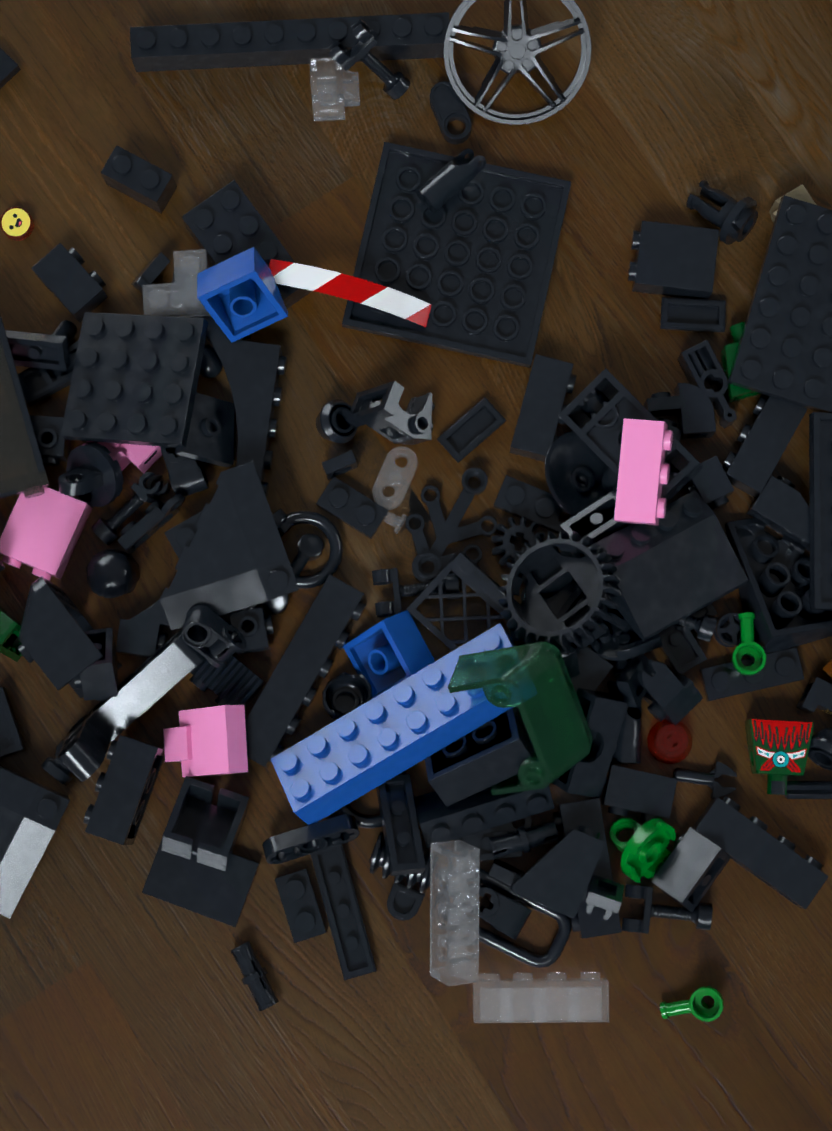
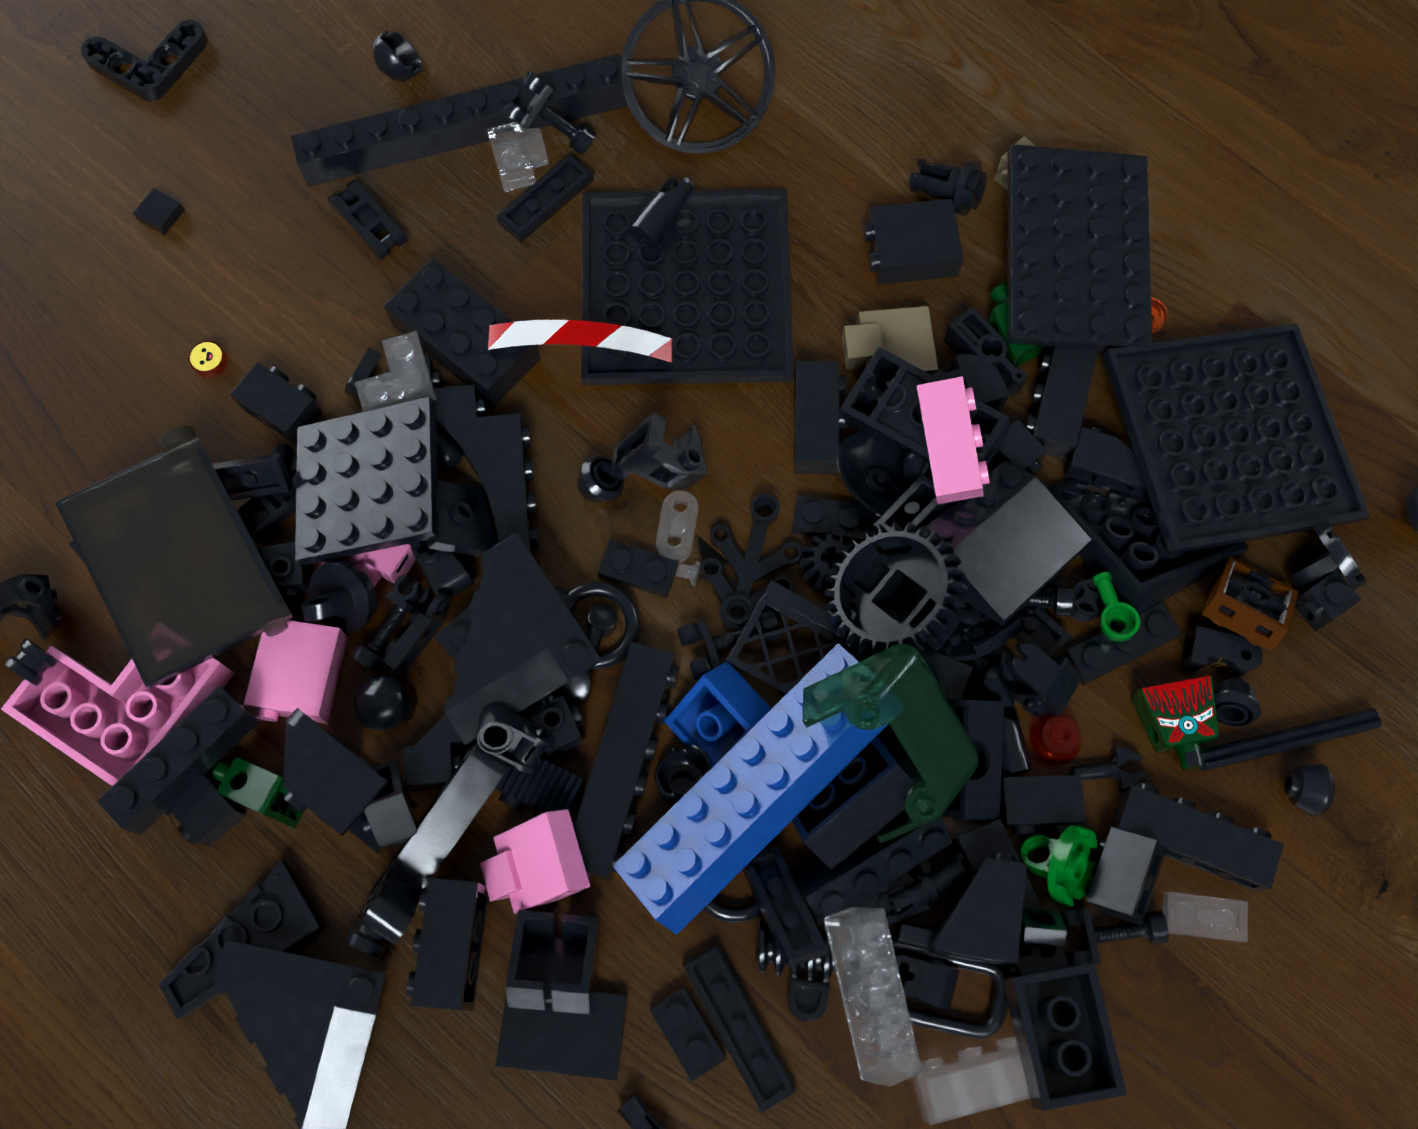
camera: 15 degrees left, 10 degrees down
black brick [101,145,177,214] -> none
blue slope [197,247,288,343] -> none
black beam [262,814,360,864] -> none
black tile [322,450,358,480] -> none
black piece [430,81,472,145] -> none
black tile [437,397,507,463] -> none
black tile [660,297,726,333] -> none
green bar [660,986,724,1022] -> none
none -> black plate [327,179,408,261]
none -> black tile [496,153,594,243]
none -> dark tan piece [842,306,938,375]
none -> black brick [1003,963,1127,1111]
none -> clear plate [1163,892,1248,943]

